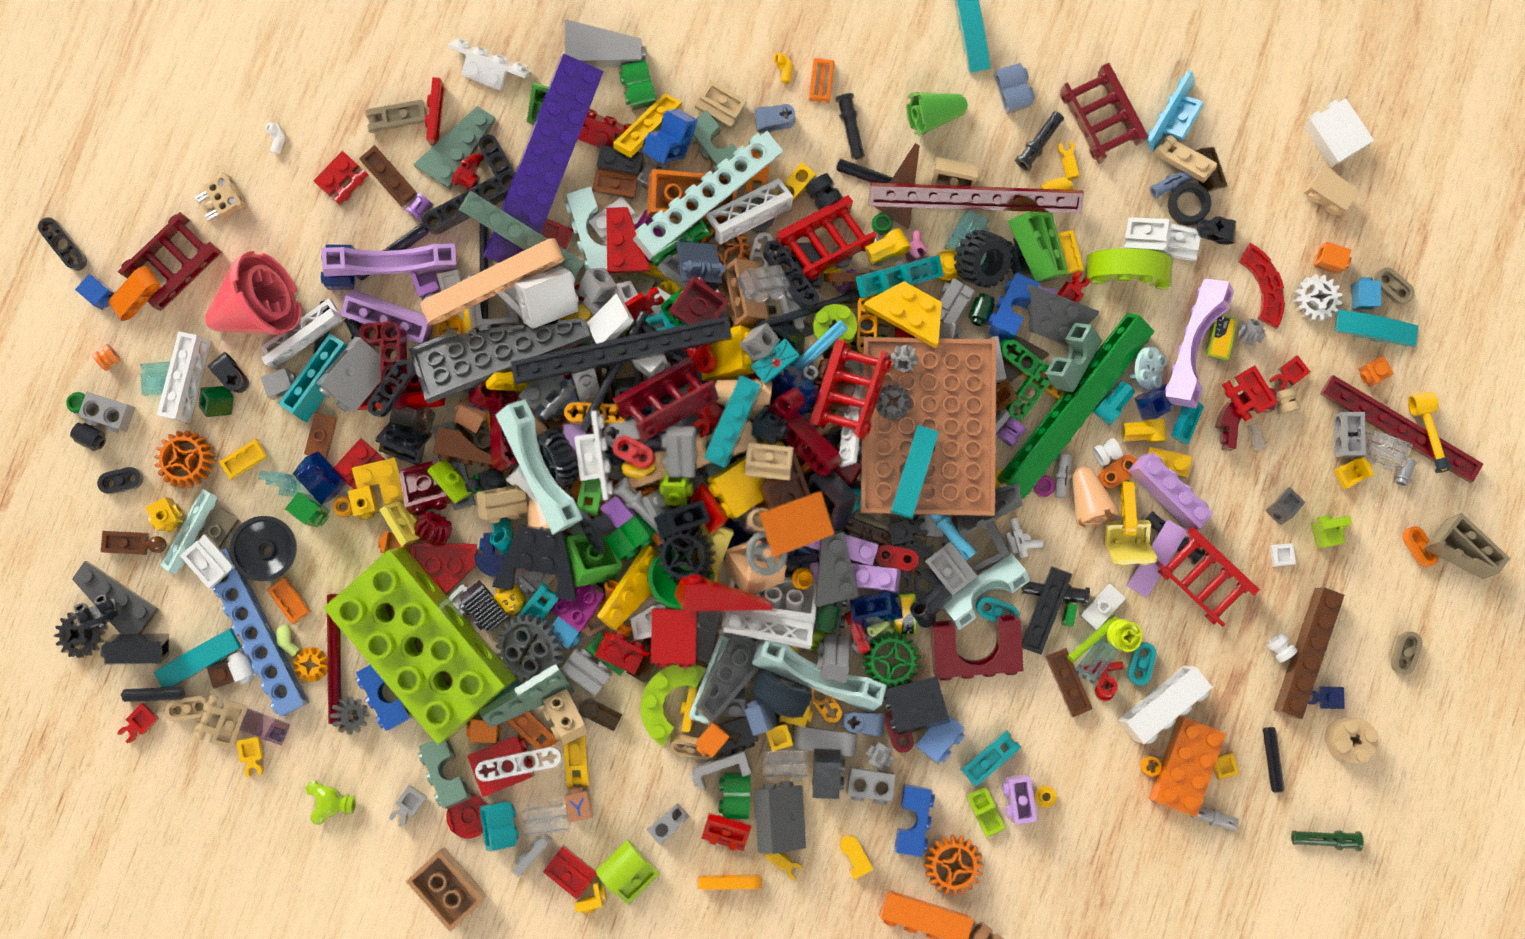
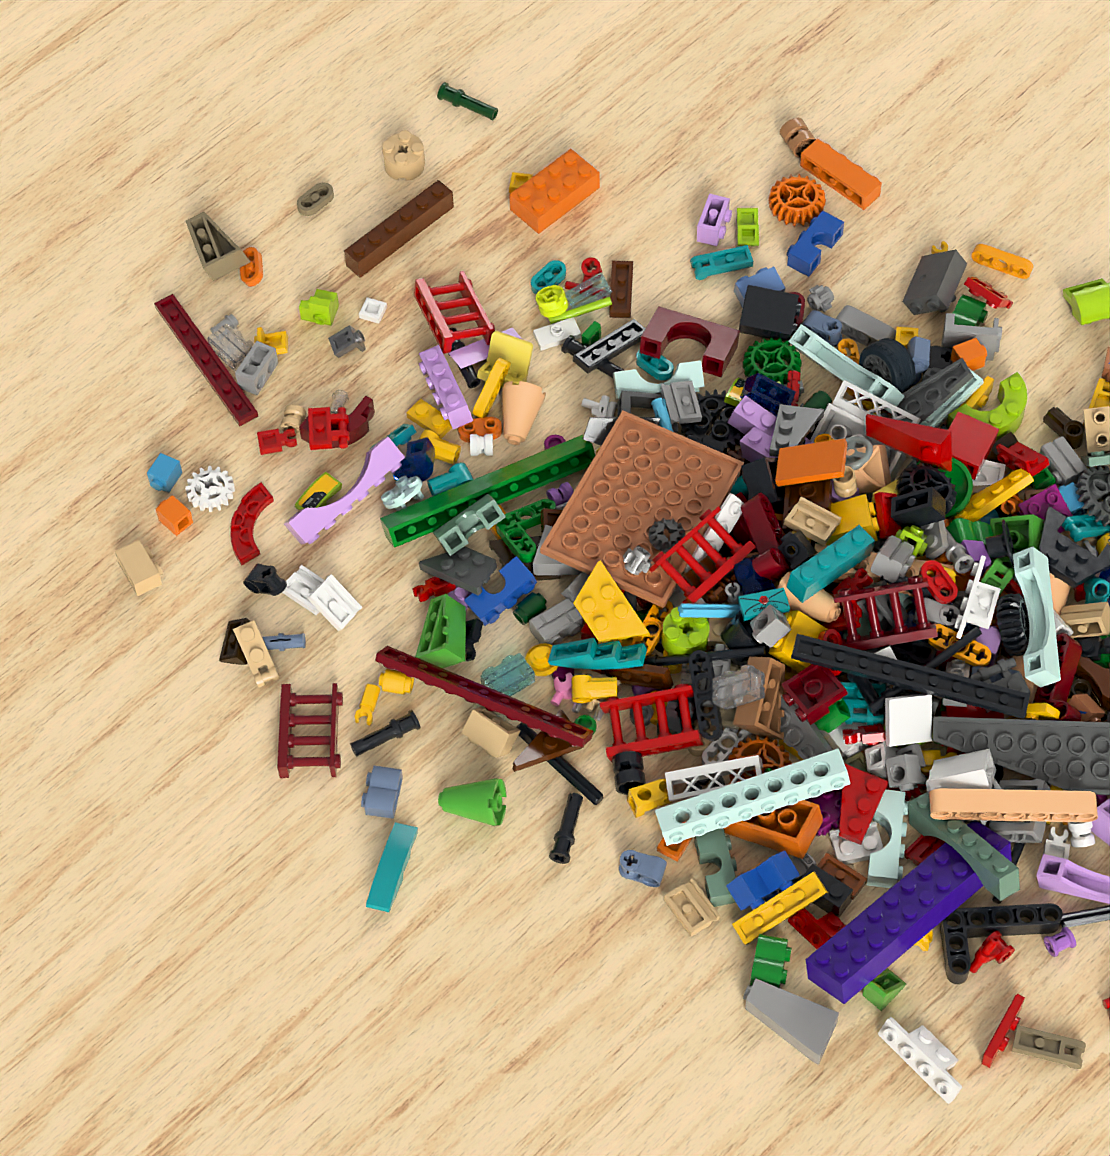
camera: 150 degrees left, 25 degrees down
reddish brown plate [359,145,417,207] -> none
medium lavender panel [411,271,441,300] -> none
sand green wing [413,106,496,189] -> none
light grey leg [647,803,690,845] -> none
tan plate [669,734,711,760] -> none
sand blue hinge [676,241,726,284] -> none
clear brick [763,749,808,782] -> none
yellow arm [773,52,793,84] -> none
orange tile [809,58,835,103] -> none
black brick [812,749,845,799] -> none
light grey brick [816,633,850,683] -> none
yellow leg [840,834,873,880] -> none
light grey brick [847,767,895,805] -> none
red plate [875,545,919,572] -> none
teal slope [890,425,939,519] -> none
black piece [910,584,953,628] -> none
black tyre [954,229,1013,288] -> none
yellow plate [1034,785,1057,808] -> none
light grey pin [1055,454,1072,498] -> none
yellow plate [1058,229,1084,276] -> none
lime brick [1086,248,1173,290] -> none
white brick [1117,666,1213,744] -> none
light orange bush [1140,756,1162,776] -> none
medium azure bracket [1147,71,1204,151] -> none
black tyre [1167,182,1212,226] -> none
light grey pin [1191,806,1239,832] -> none
light grey gear [1238,318,1266,345] -> none
black axle [1263,727,1285,793] -> none
white wheel [1266,632,1298,663] -> none
white brick [1303,98,1374,168] -> none
clear blue plate [1308,686,1345,709] -> none
teal slope [1335,310,1418,347] -> none
orange bracket [1359,355,1394,387] -> none
dark tan plate [1374,268,1415,304] -> none
yellow piece [1408,391,1453,473] -> none

